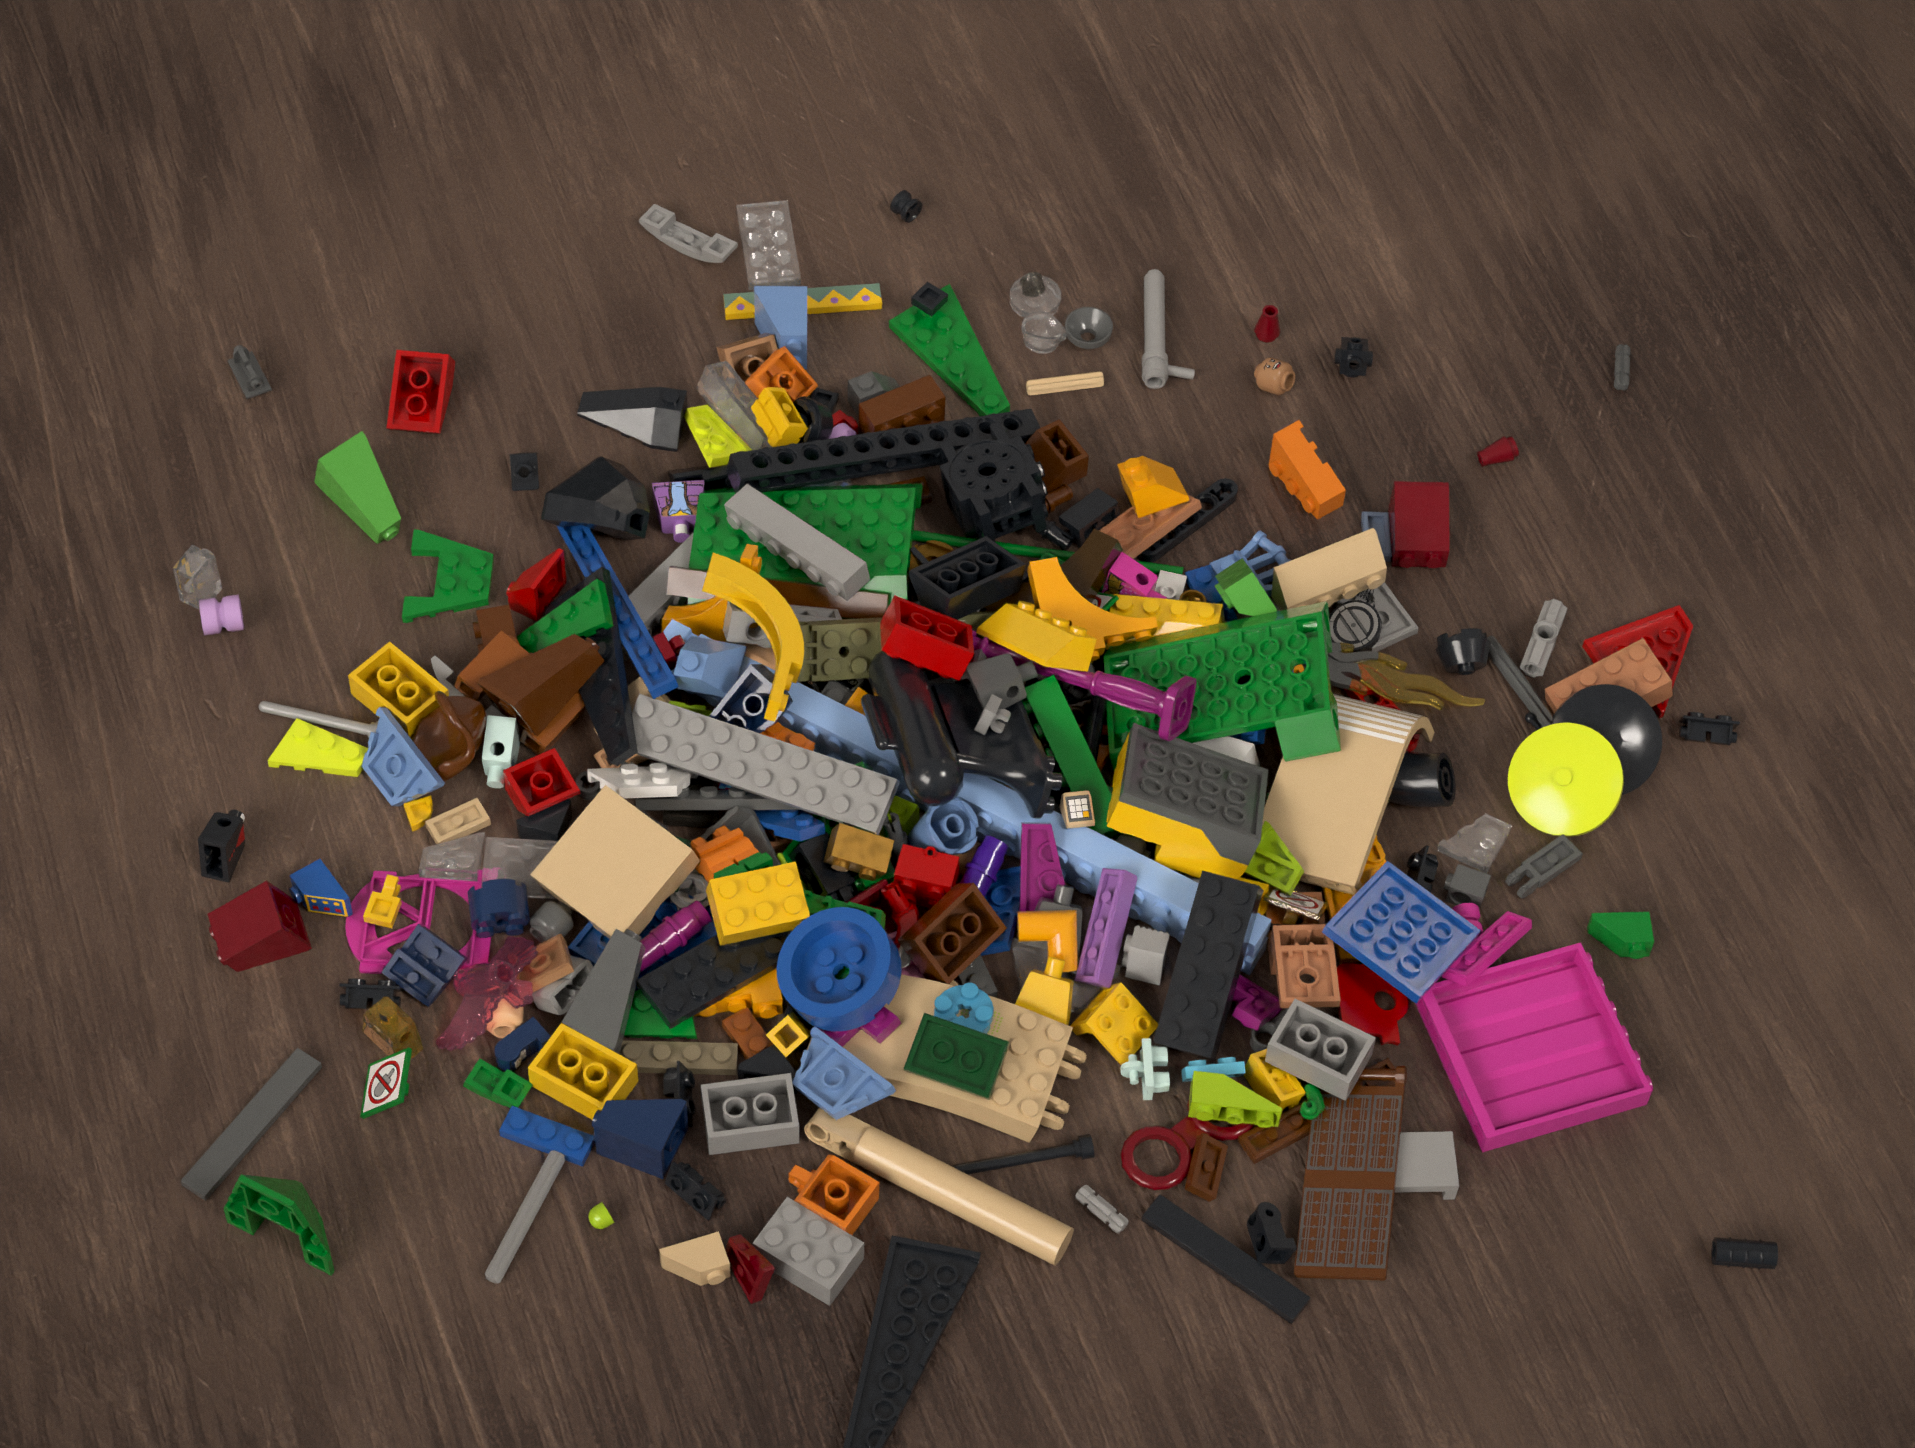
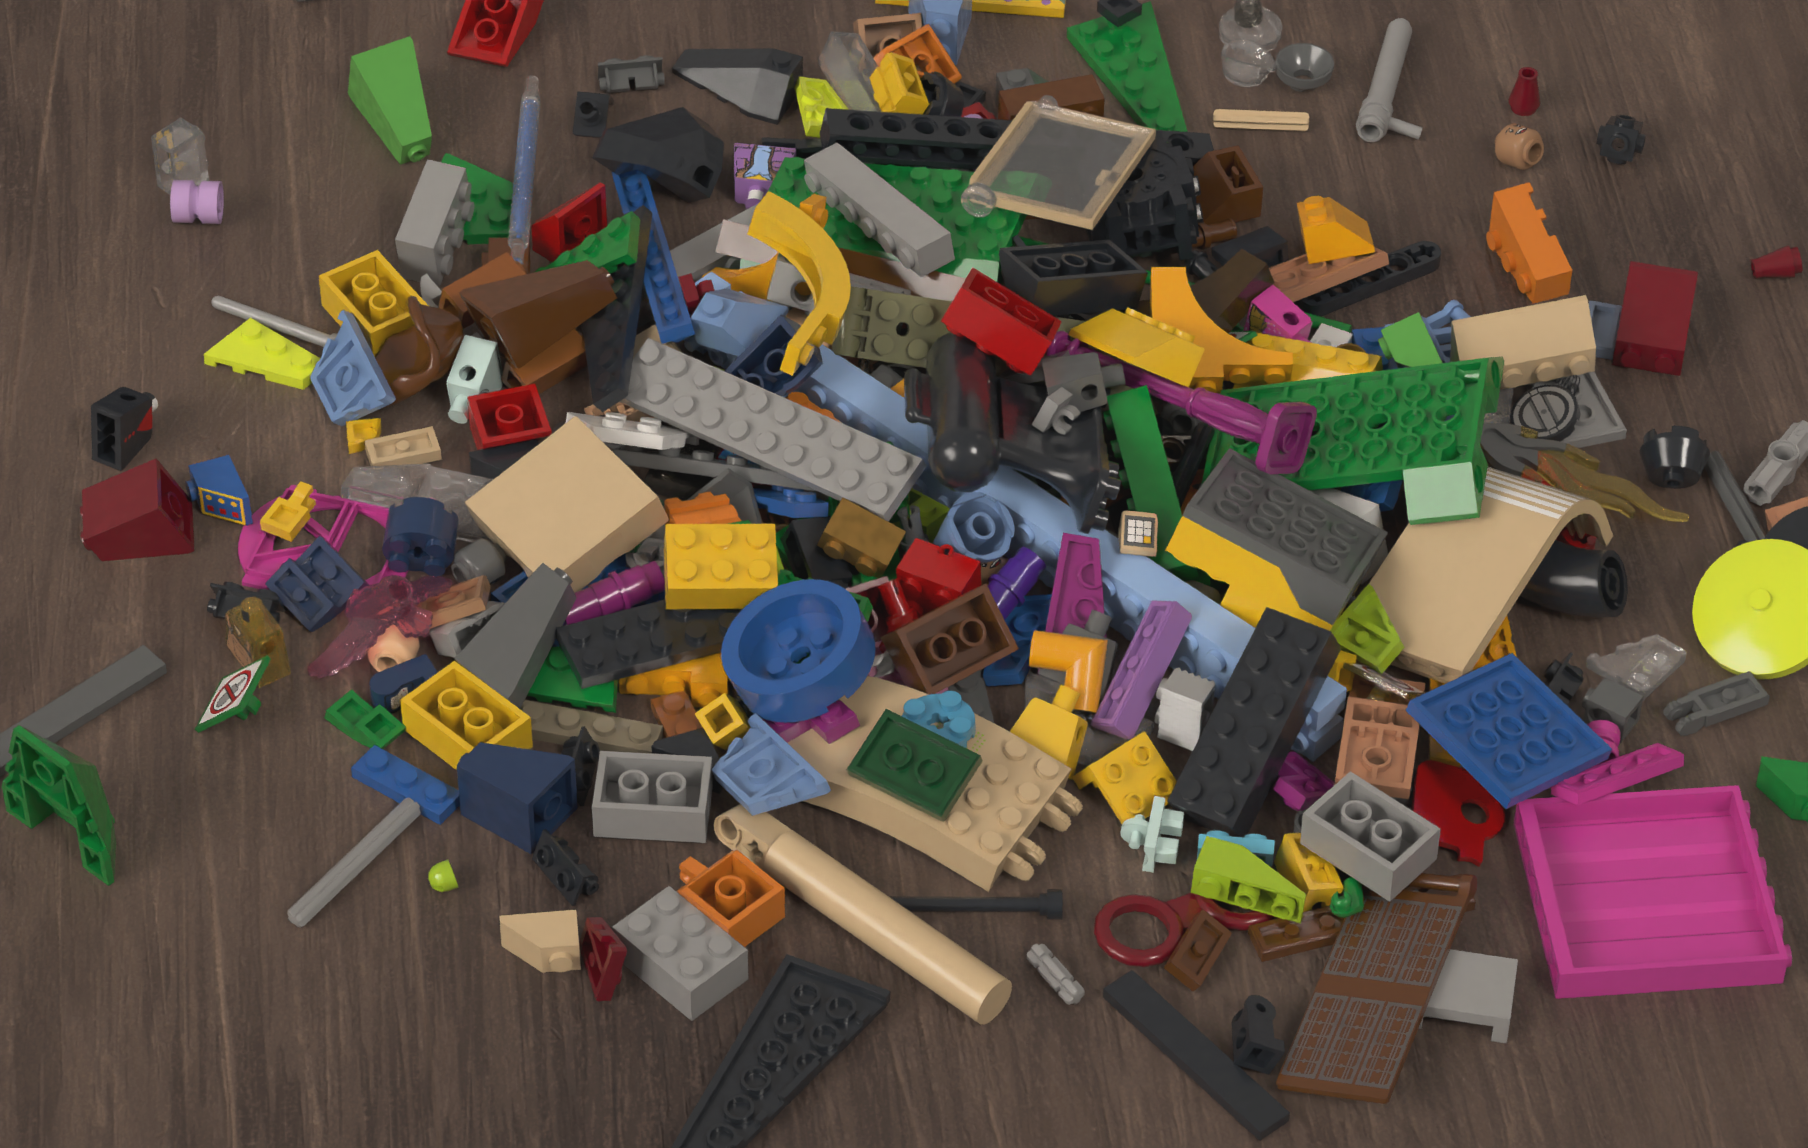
camera: 15 degrees right, 10 degrees down
none -> light grey brick [395,159,474,287]
none -> clear hose [508,75,541,265]
none -> dark grey hinge [598,55,665,93]
none -> clear door [961,95,1156,230]

